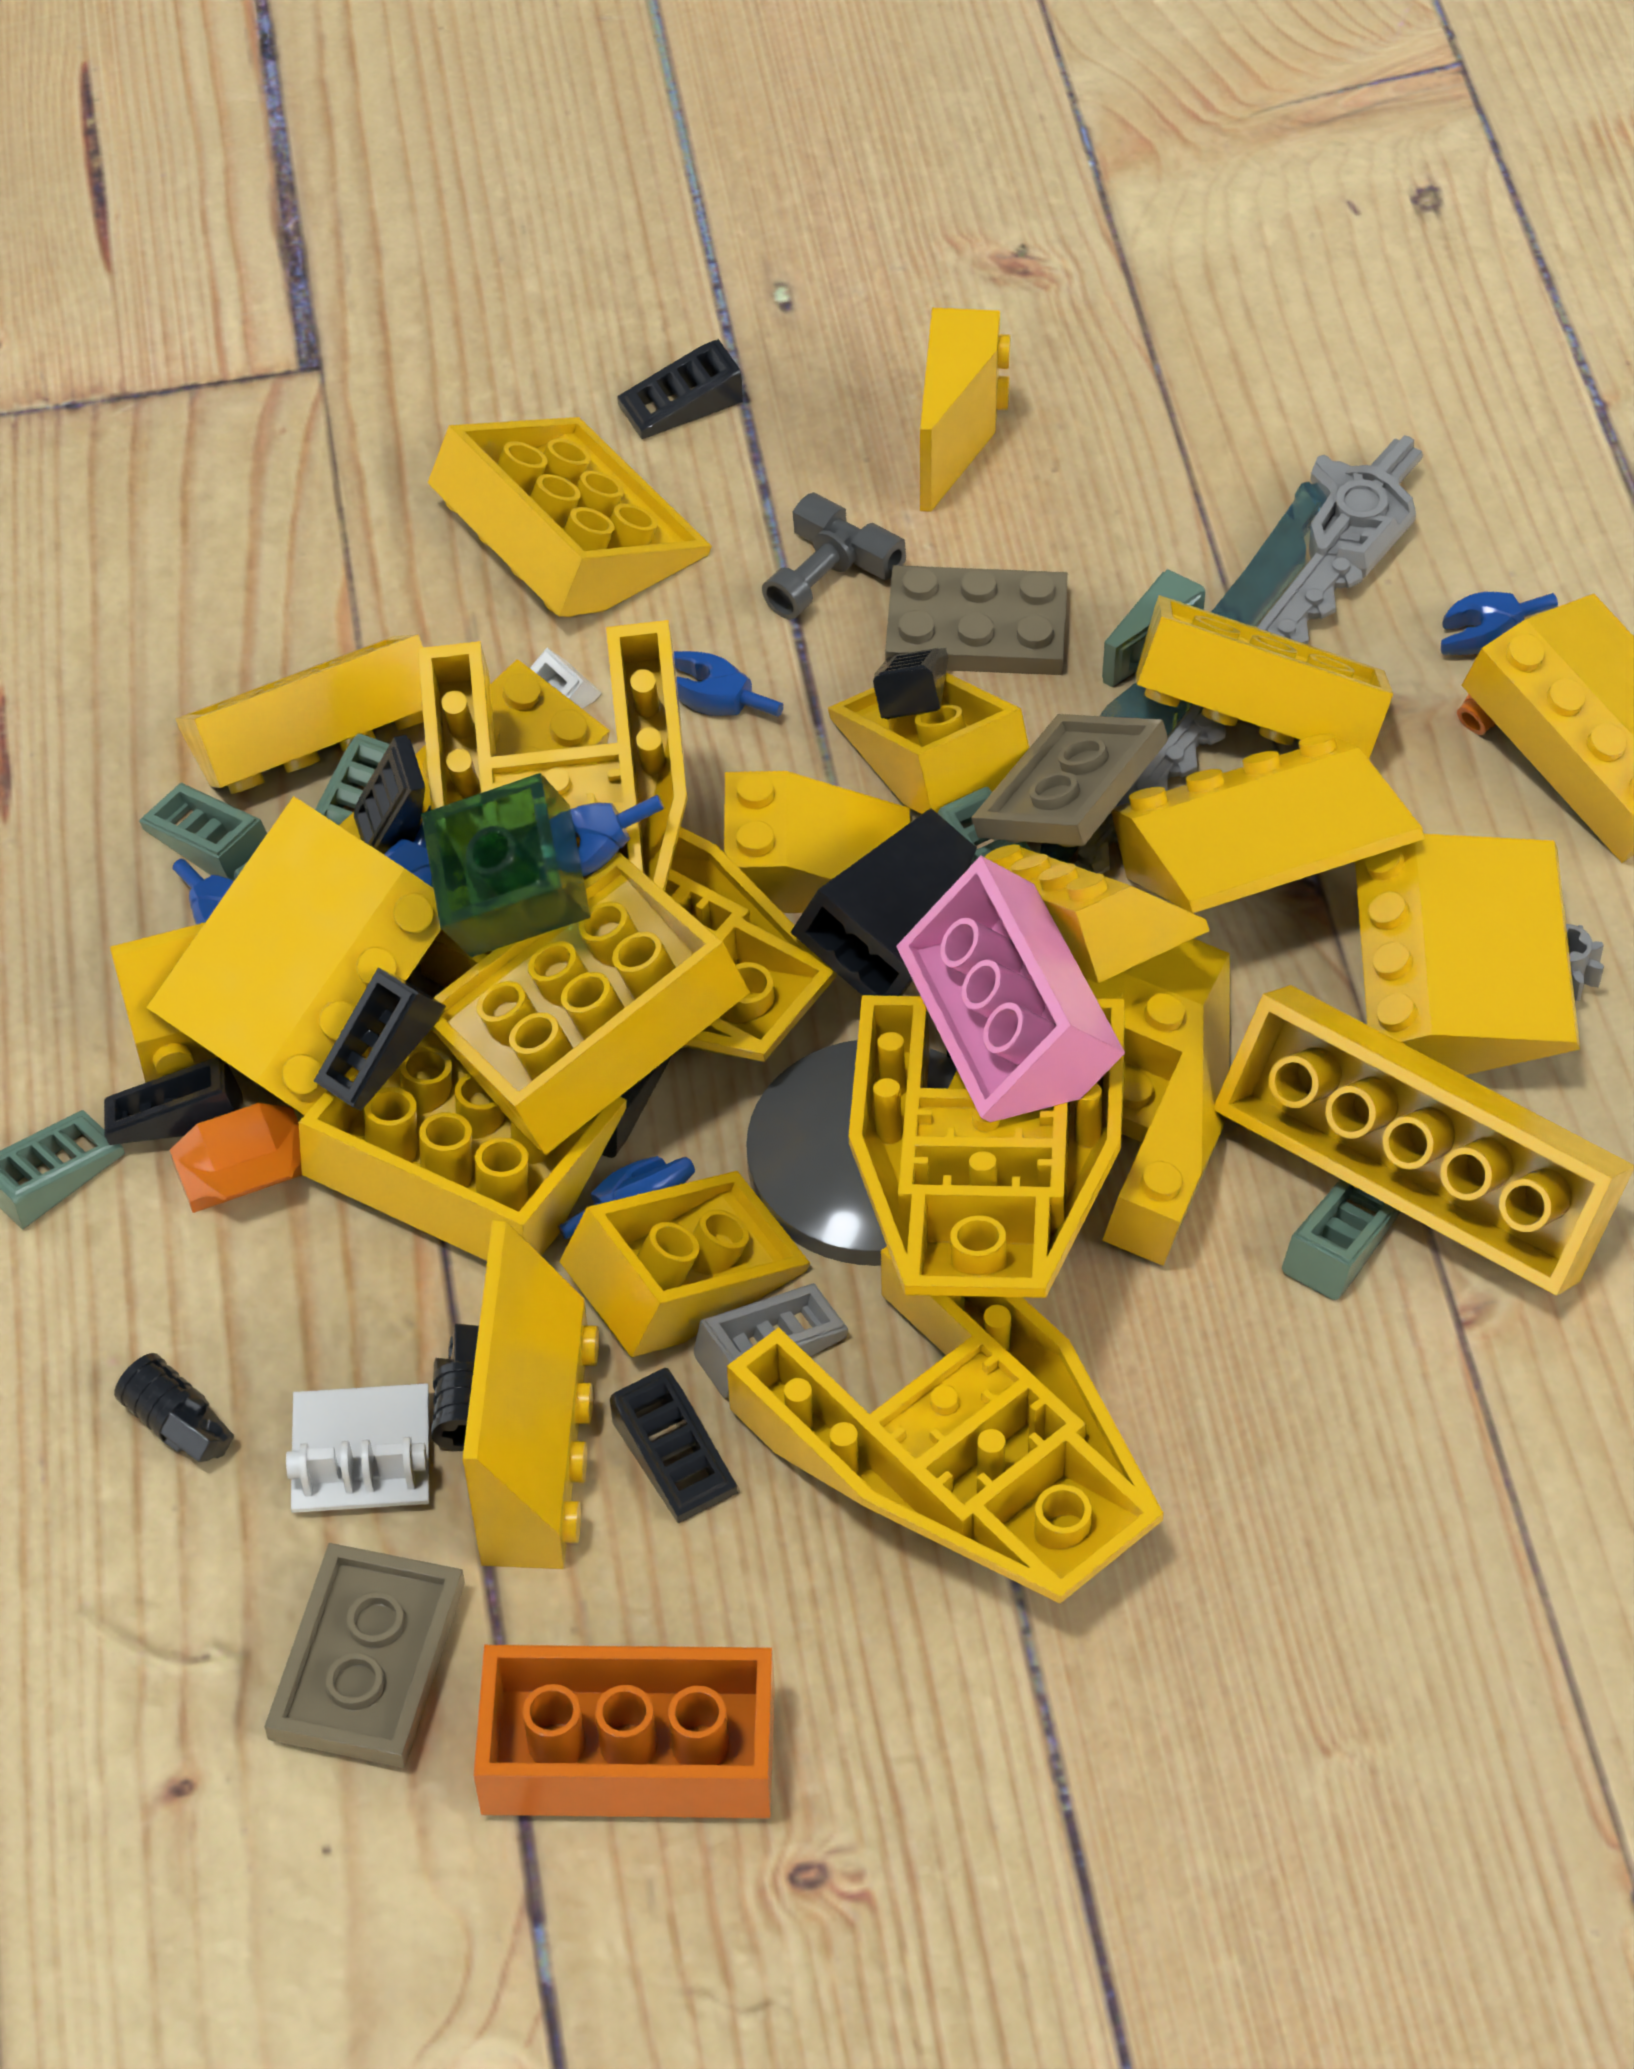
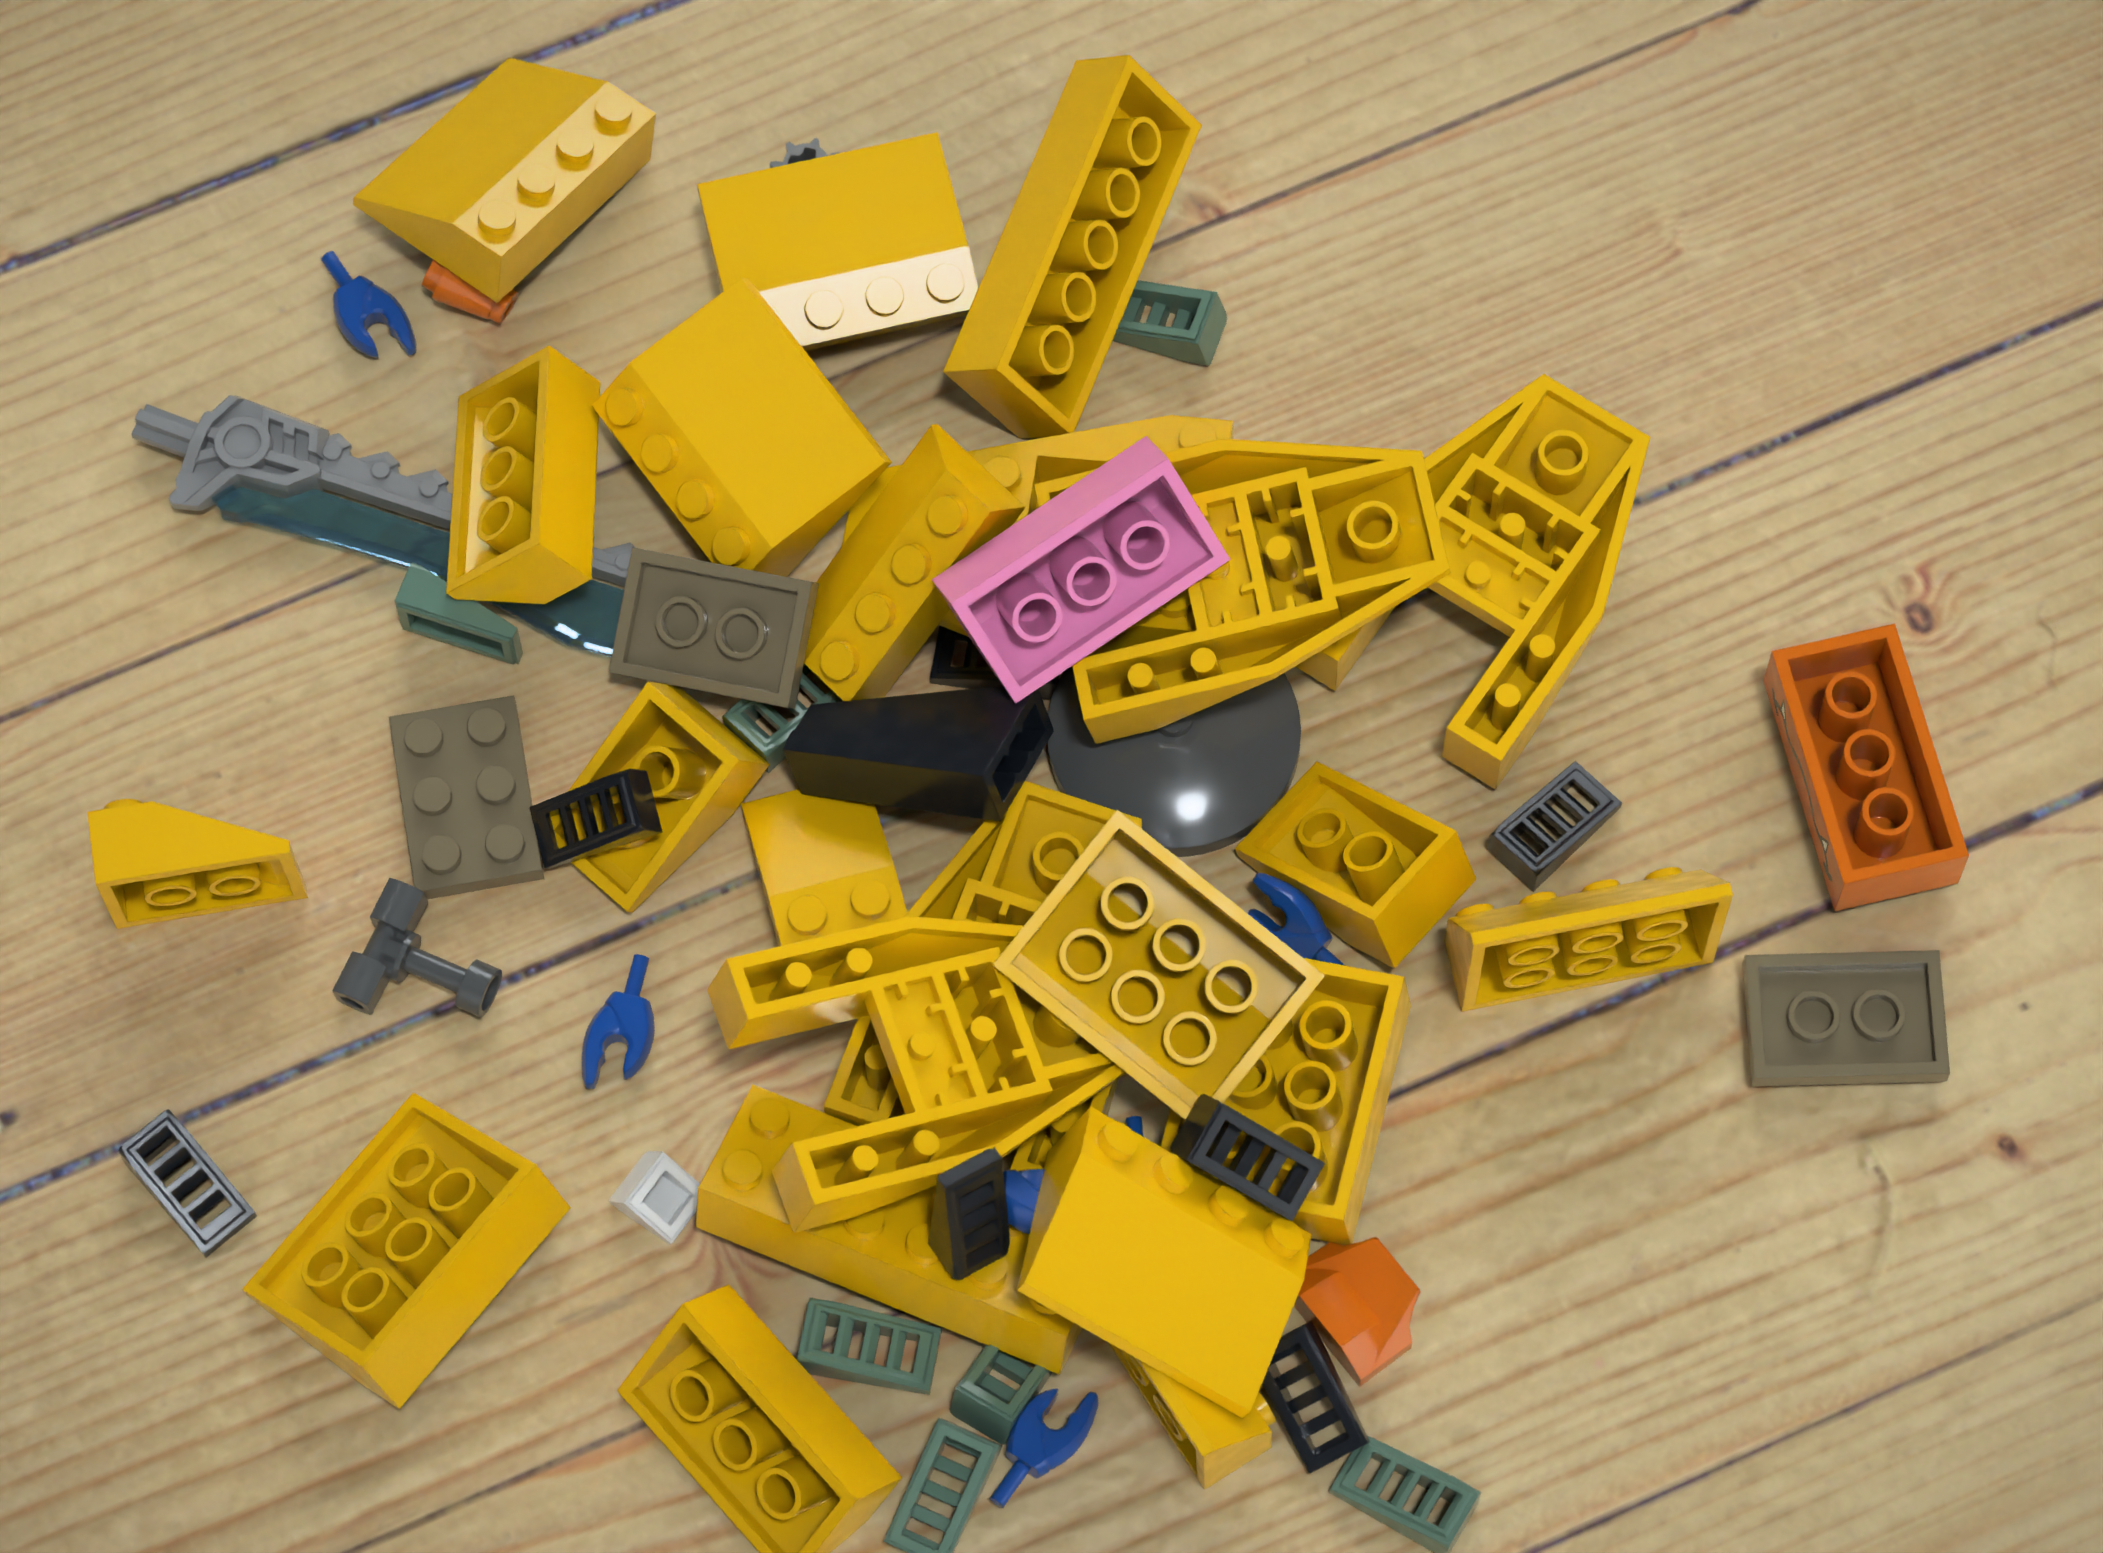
camera: 105 degrees left, 15 degrees up
black hinge [114,1353,234,1462] -> none
white hinge [286,1383,429,1513] -> none
clear green brick [421,773,591,957] -> none
black hinge [431,1324,479,1451] -> none
blue hand [537,795,664,883] -> none
light grey slope [694,1283,848,1398] -> none

